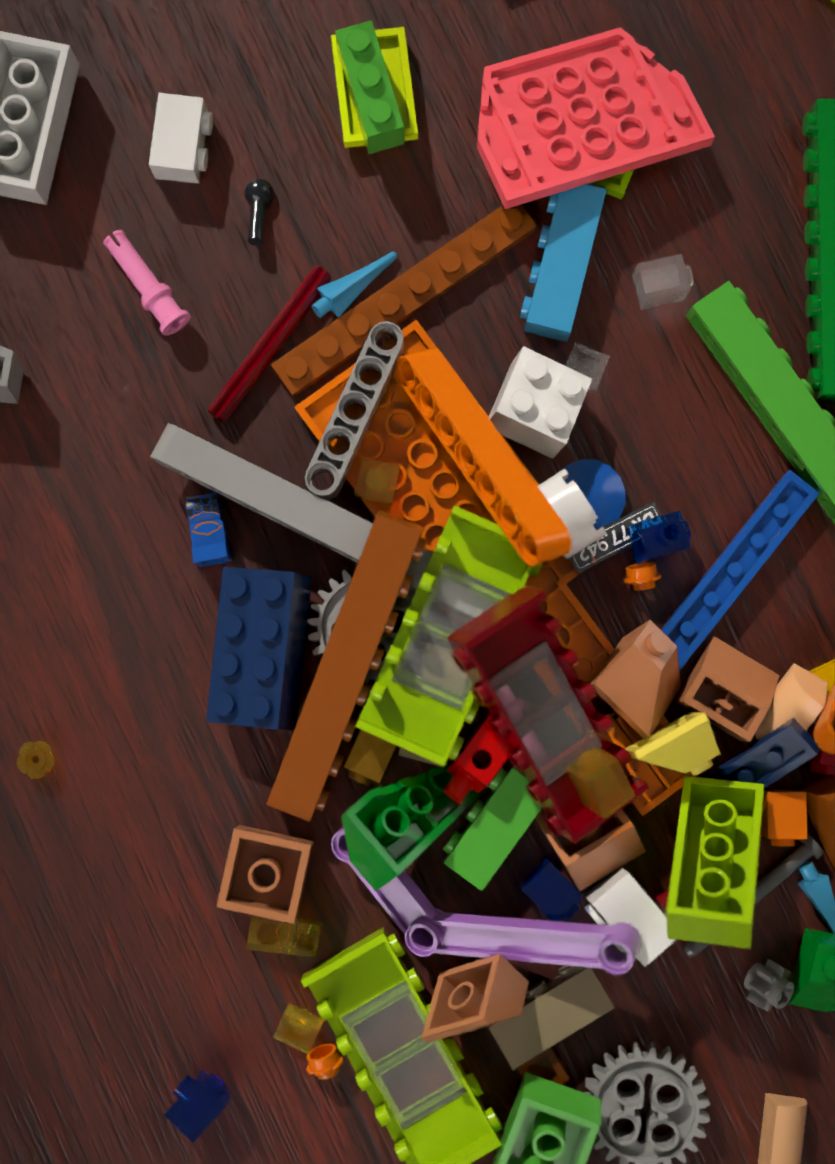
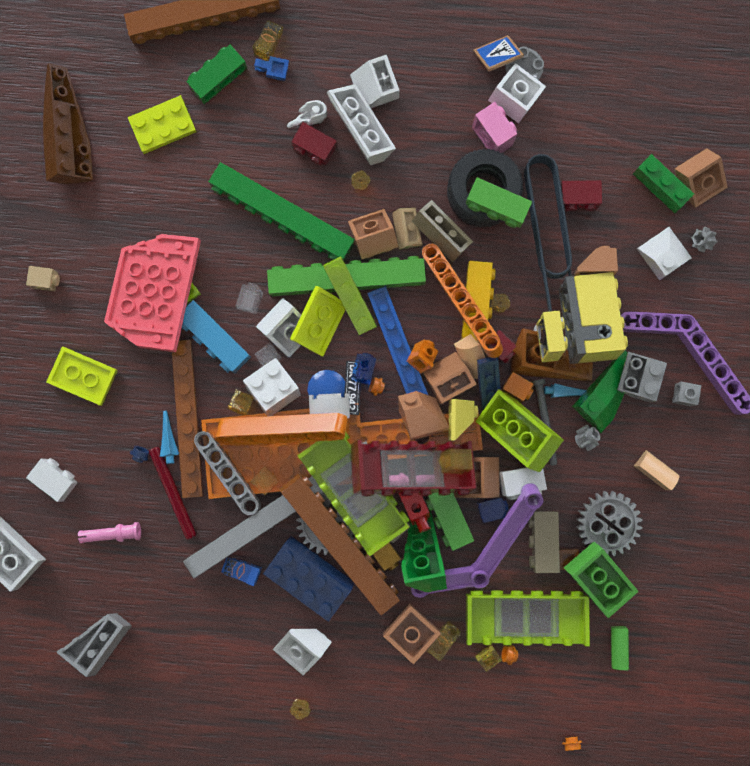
camera: 55 degrees left, 0 degrees up
clear blue brick [164,1070,230,1142] -> none
black bar [244,178,274,246] -> none
bright green brick [335,20,404,154] -> none
nougat slope [421,953,529,1043] -> none
none -> dark blue plate [130,446,149,463]
none -> clear yellow plate [227,389,253,416]
none -> white slope [256,298,301,357]
none -> white slope [273,629,332,675]
none -> neon yellow plate [290,286,346,356]
none -> lime plate [323,257,377,335]
none -> orange brick [407,339,438,373]

